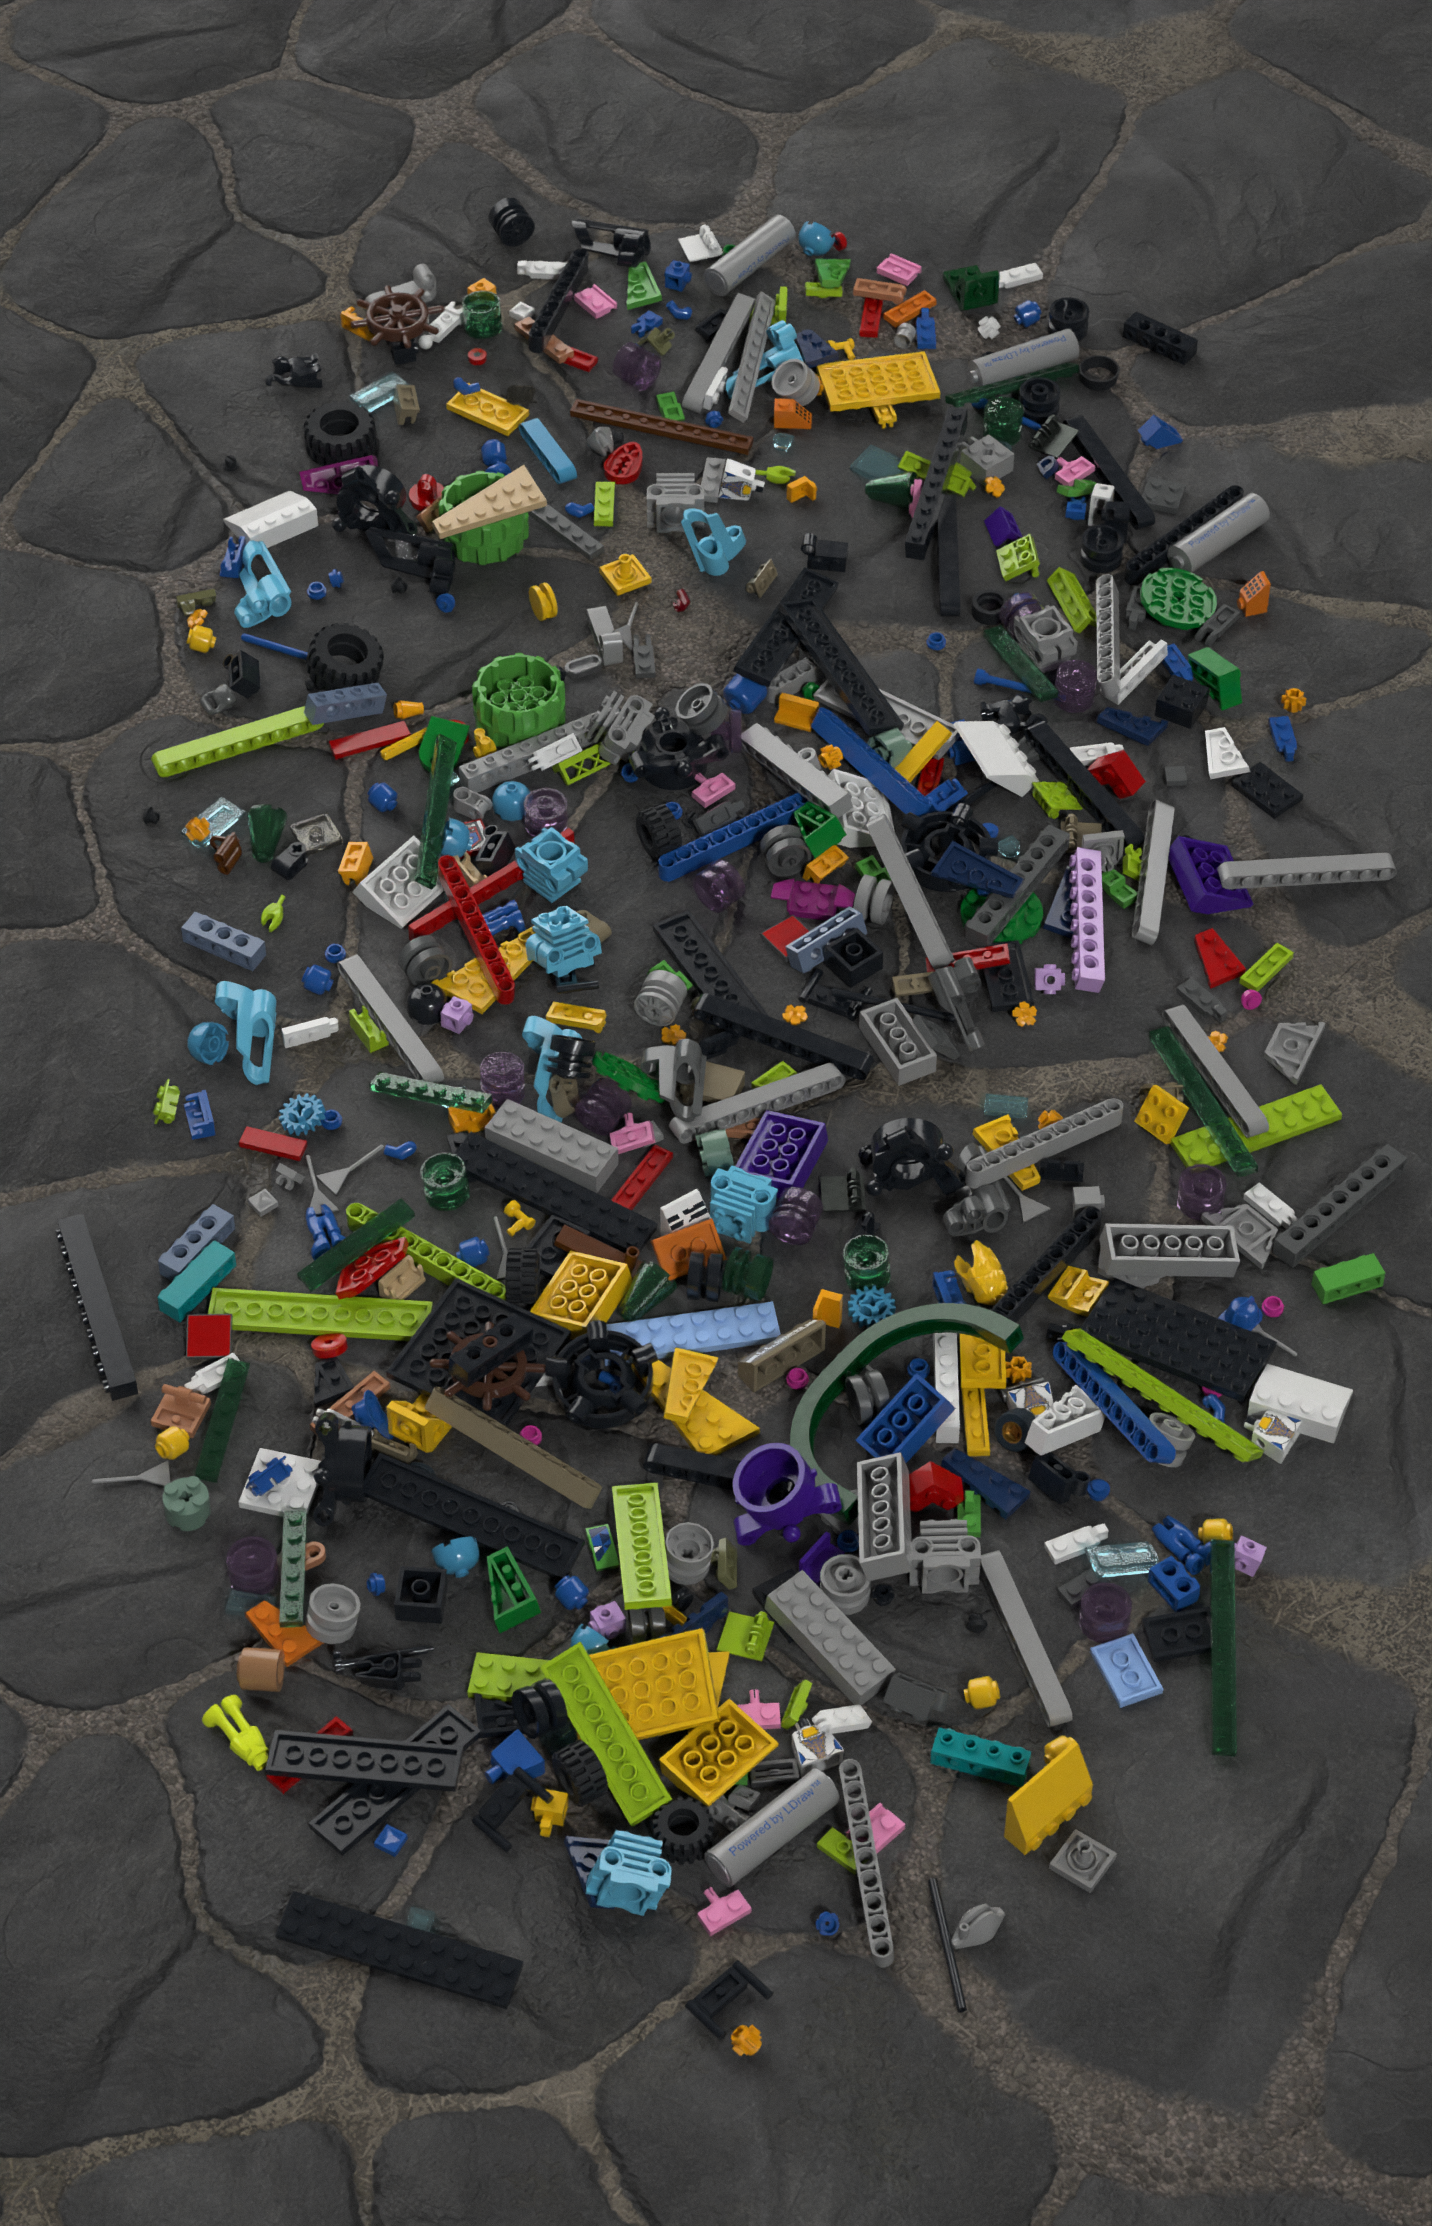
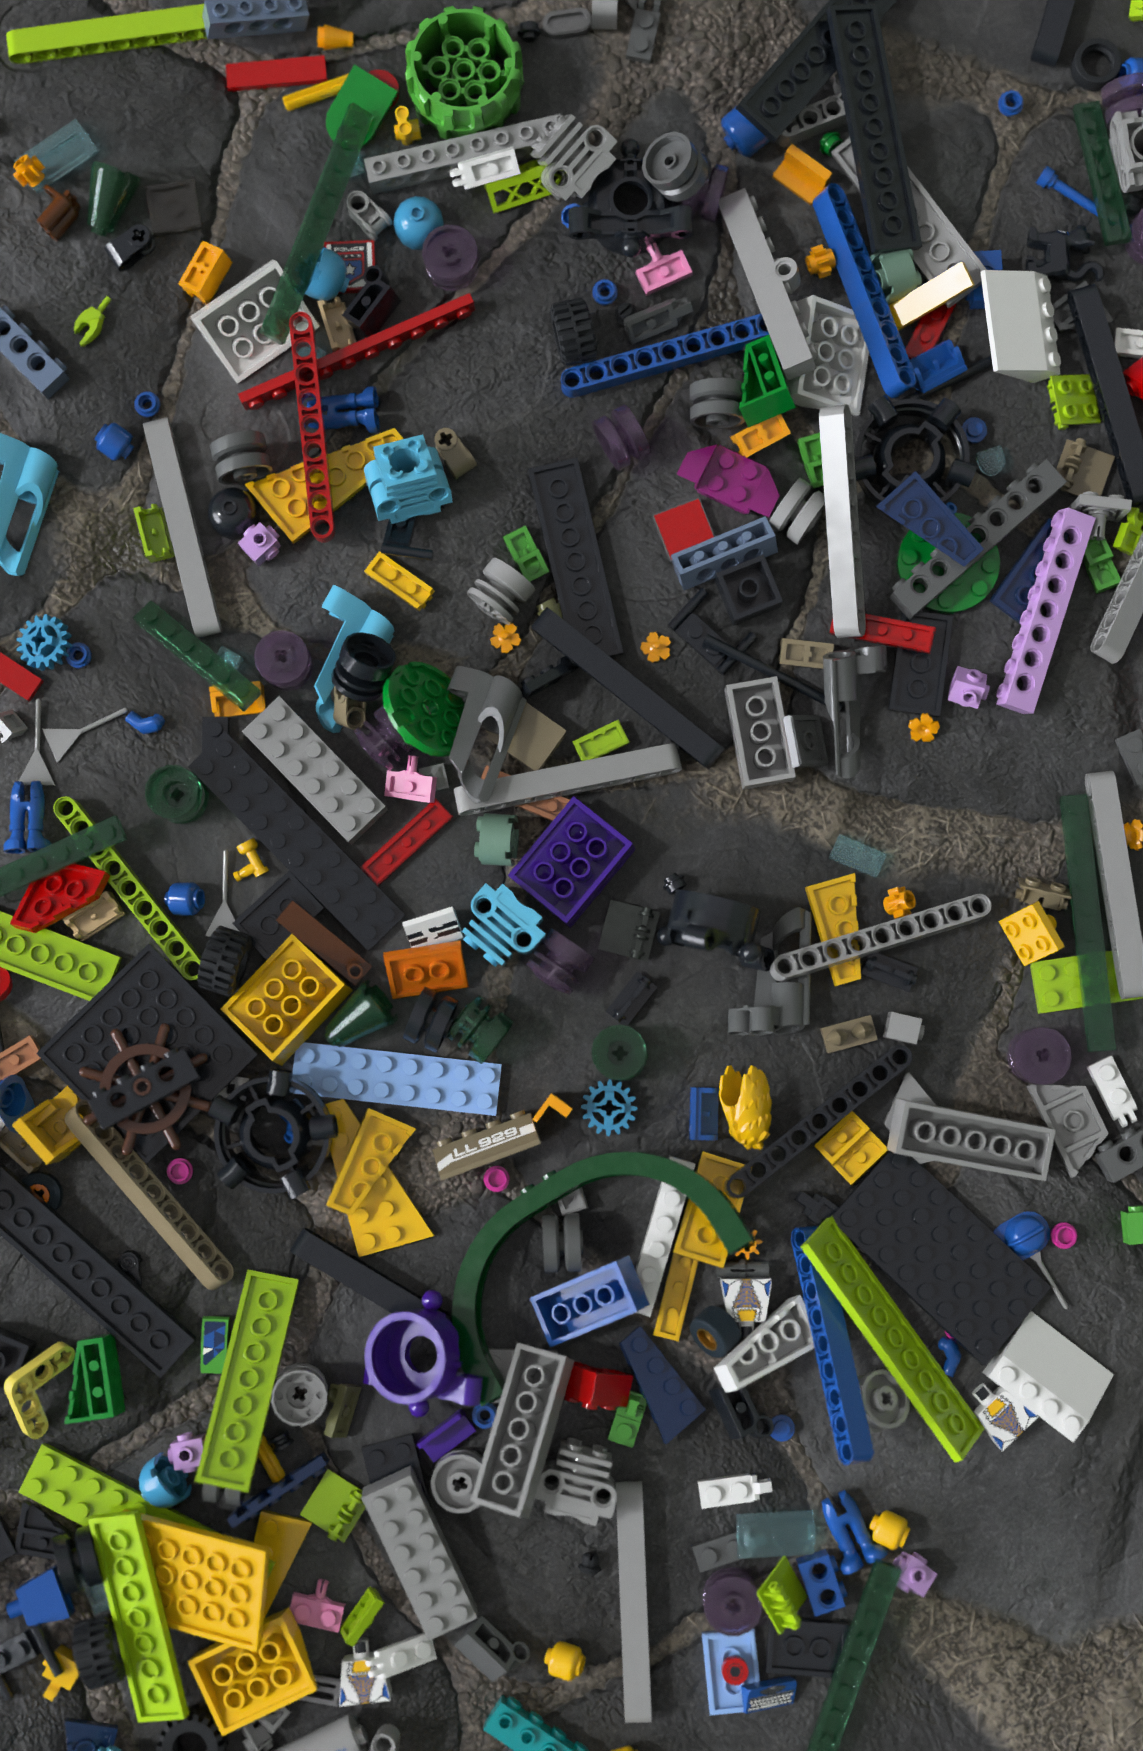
camera: 20 degrees right, 35 degrees up
white hinge [282,1017,339,1048] -> none
blue head [367,782,398,812] -> none
dark azure cylinder [432,1537,479,1578] -> none
medium azure piece [515,827,588,903] -> none
blue head [555,1575,589,1610] -> none
blue plate [907,1358,930,1379] -> none
light grey piece [1003,1176,1050,1223] -> none
none -> light yellow beam [4,1342,75,1439]
none -> red tile [721,1655,749,1685]
none -> slope [741,1676,797,1714]
none -> lime hinge [756,1556,808,1635]
none -> dark tan tile [820,1015,878,1053]

